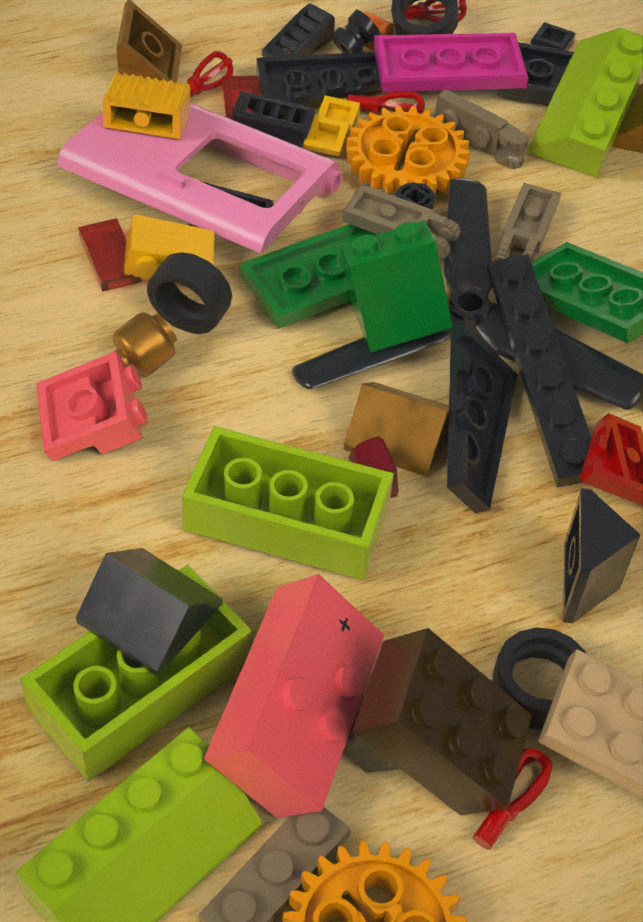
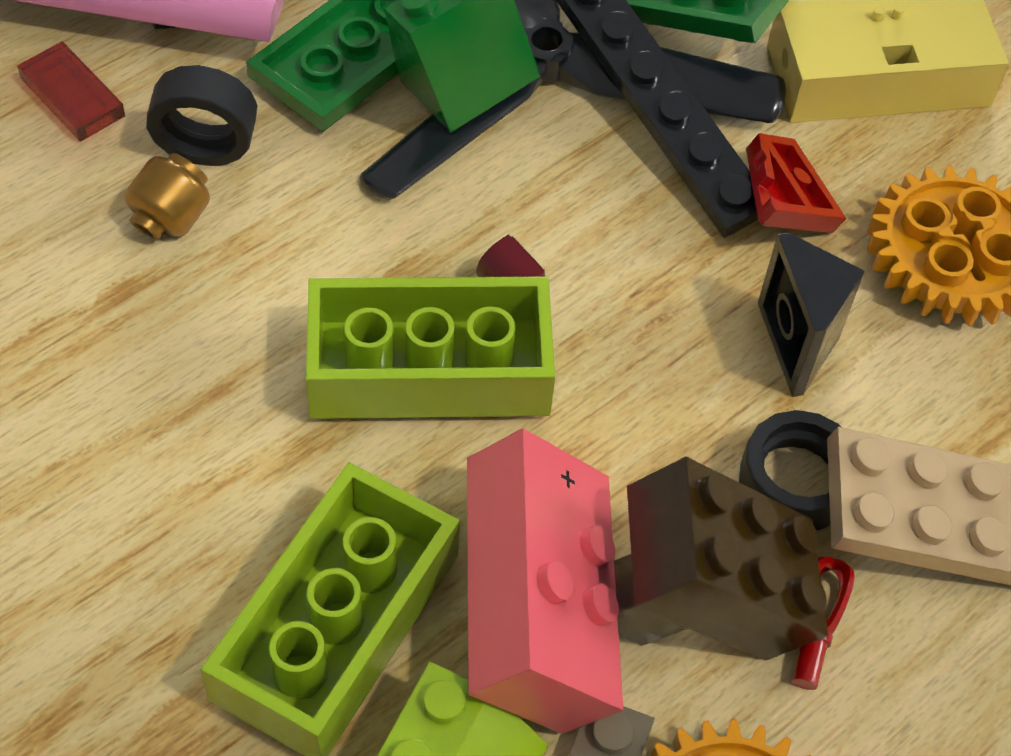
camera: 20 degrees left, 5 degrees up
coral plate [36,351,148,461] -> none
black slope [76,548,223,677] -> none
yellow brick [124,214,215,288] -> none
pearl gold slope [344,382,449,477] -> none
black wing [447,321,518,513] -> none

